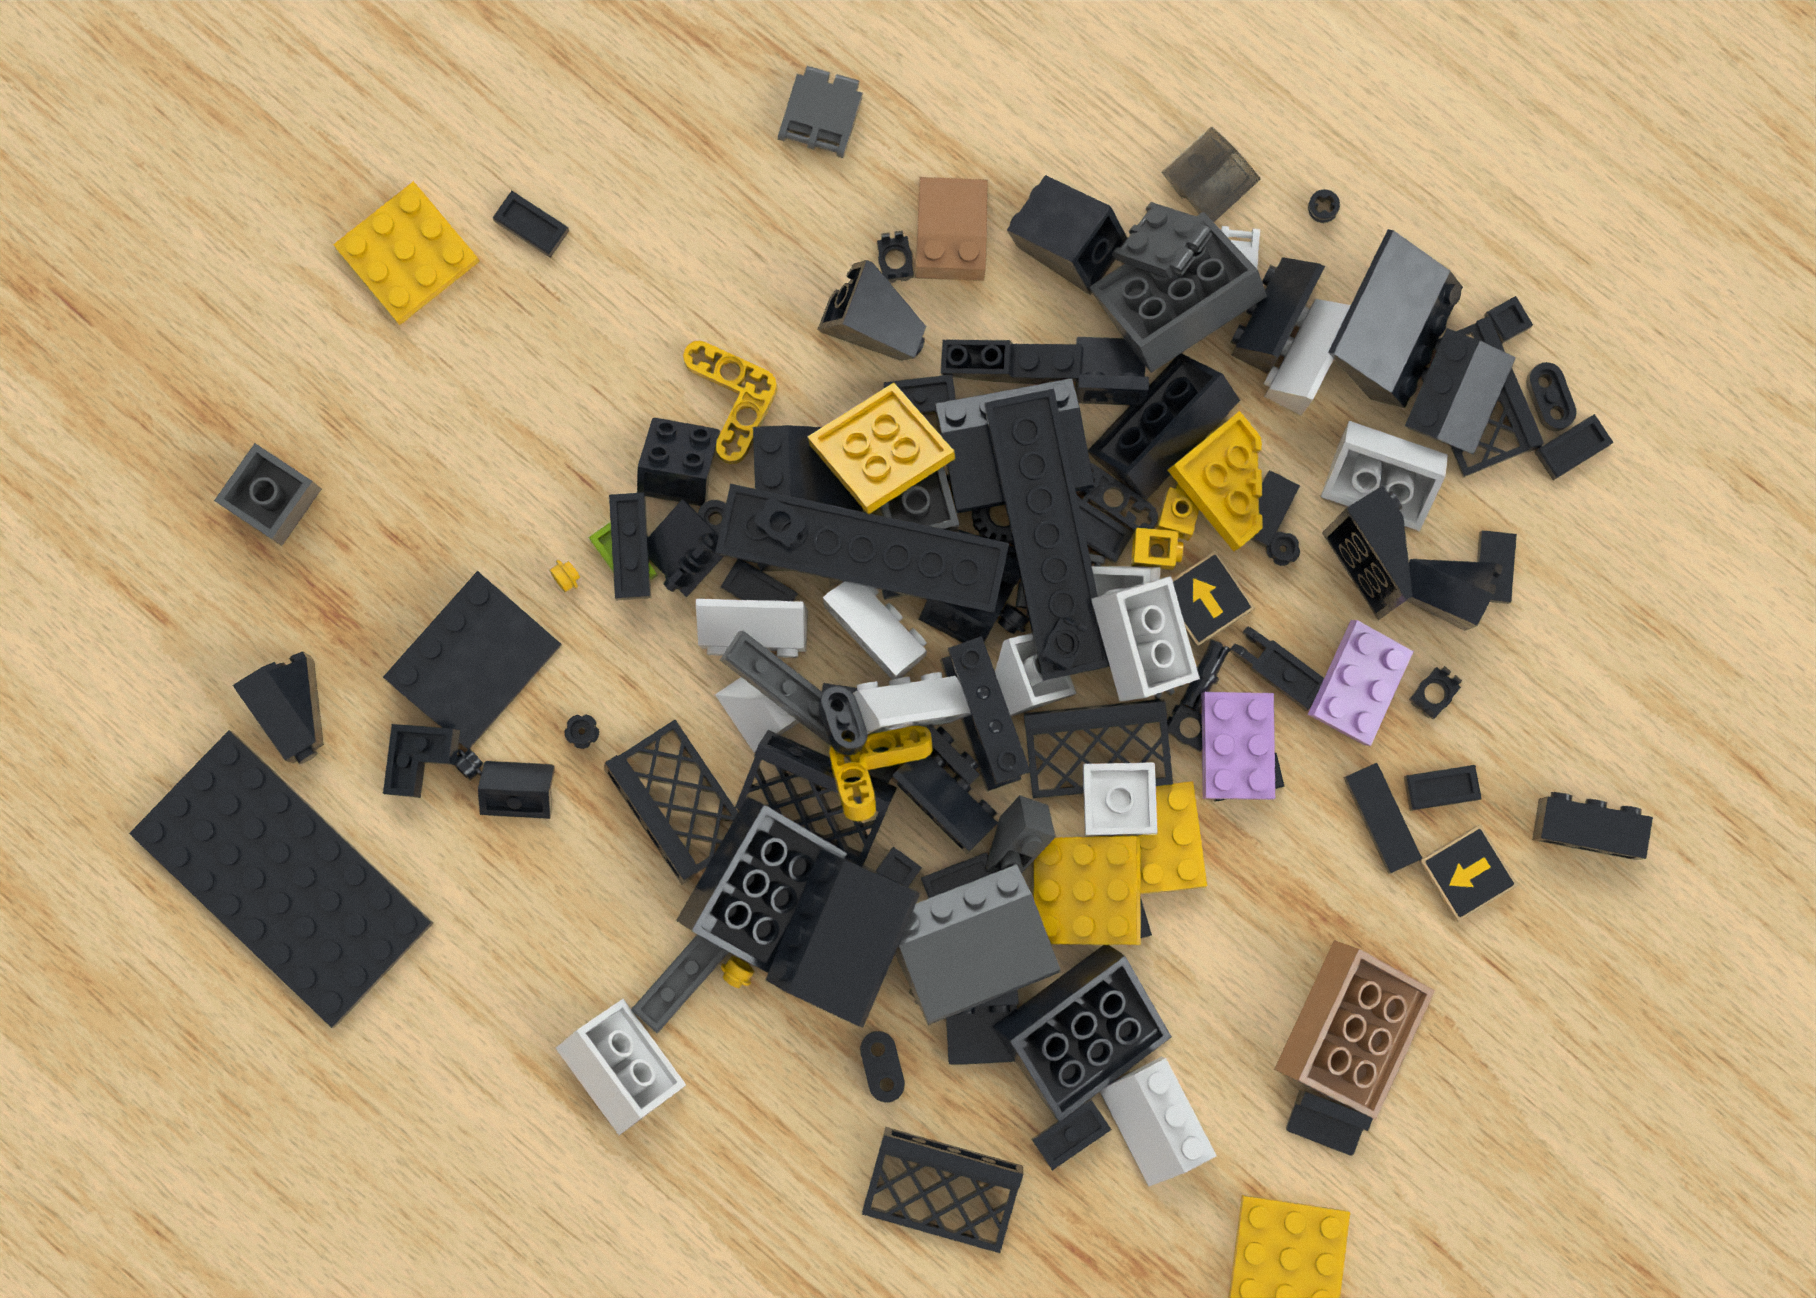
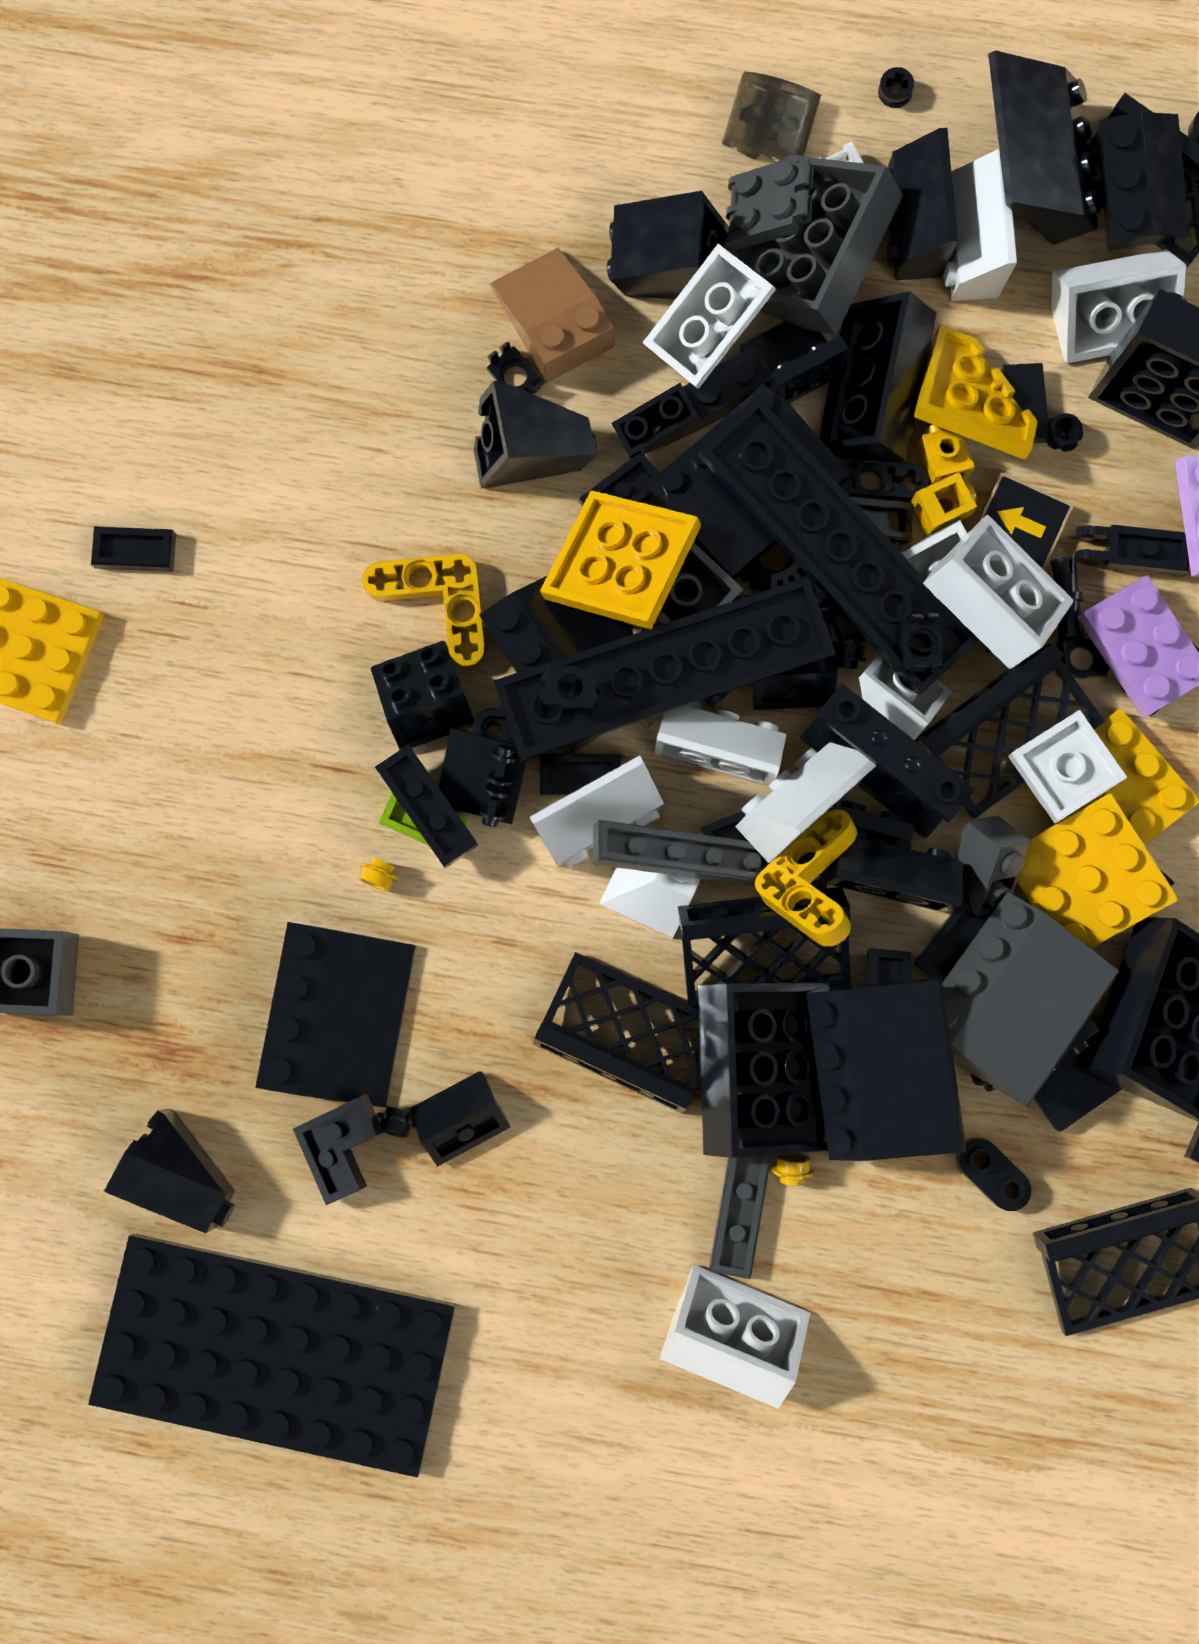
camera: 25 degrees left, 0 degrees up
black plate [564,714,600,749] -> none
dark grey plate [778,66,863,158] -> none
black plate [818,686,867,755] -> none
black tile [1484,296,1533,344] -> none
none -> white slope [643,244,776,389]

